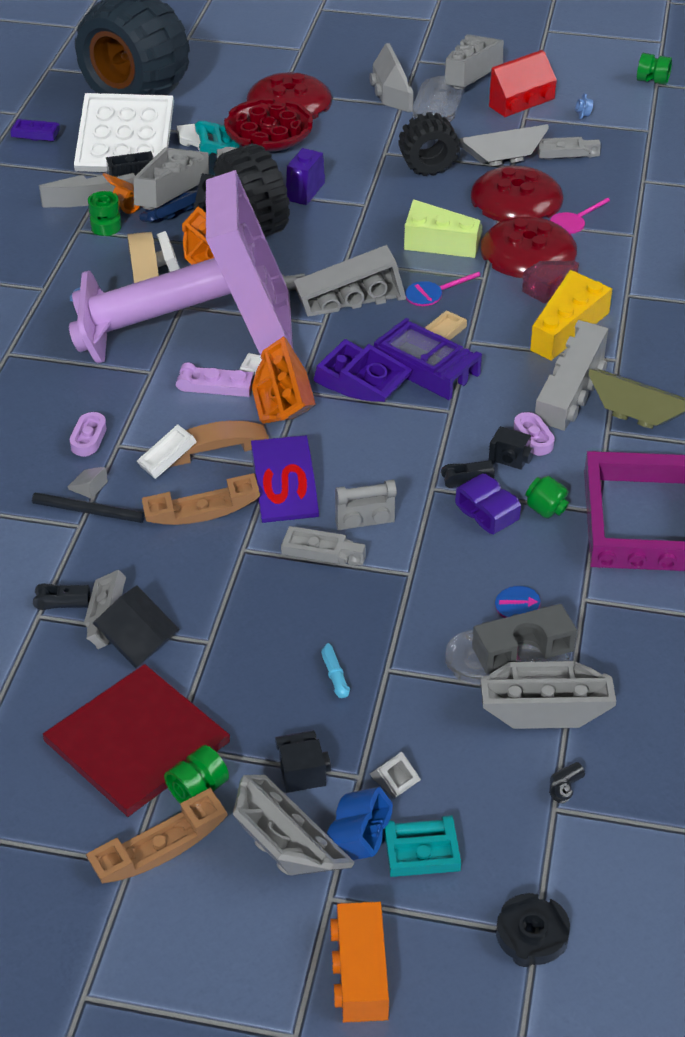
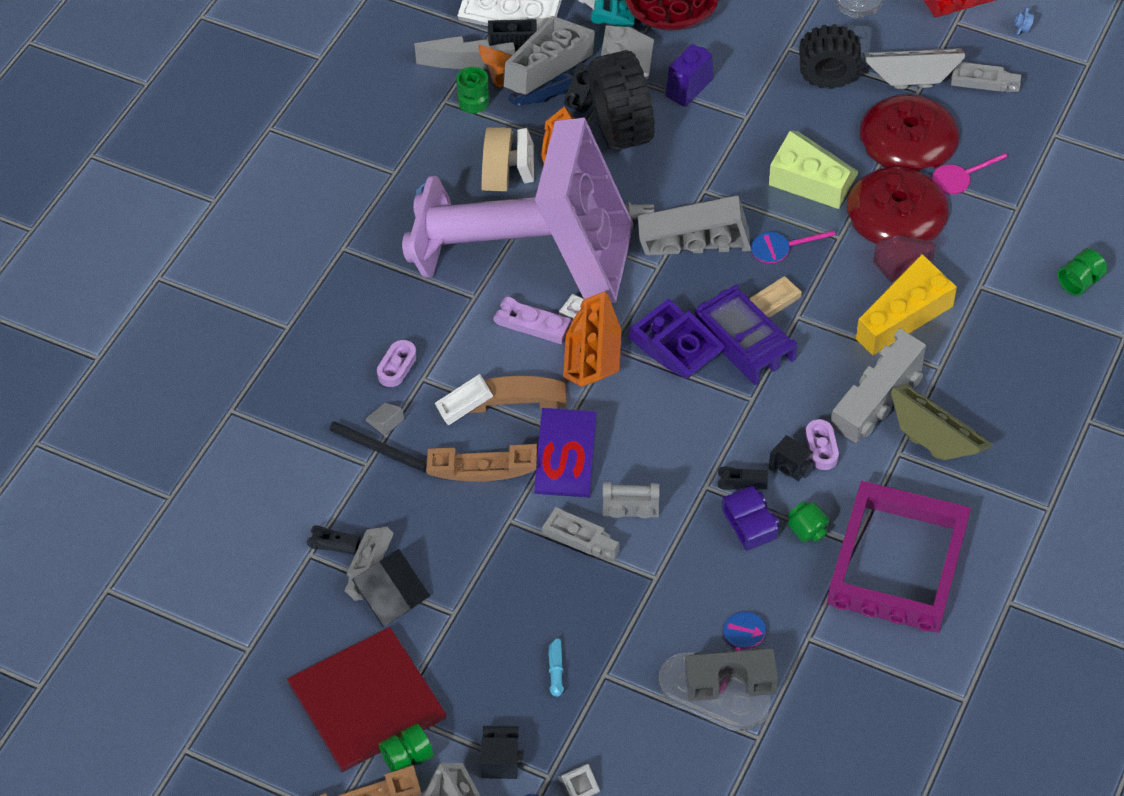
camera: 15 degrees right, 10 degrees up
light grey wedge [480,661,616,729] -> none

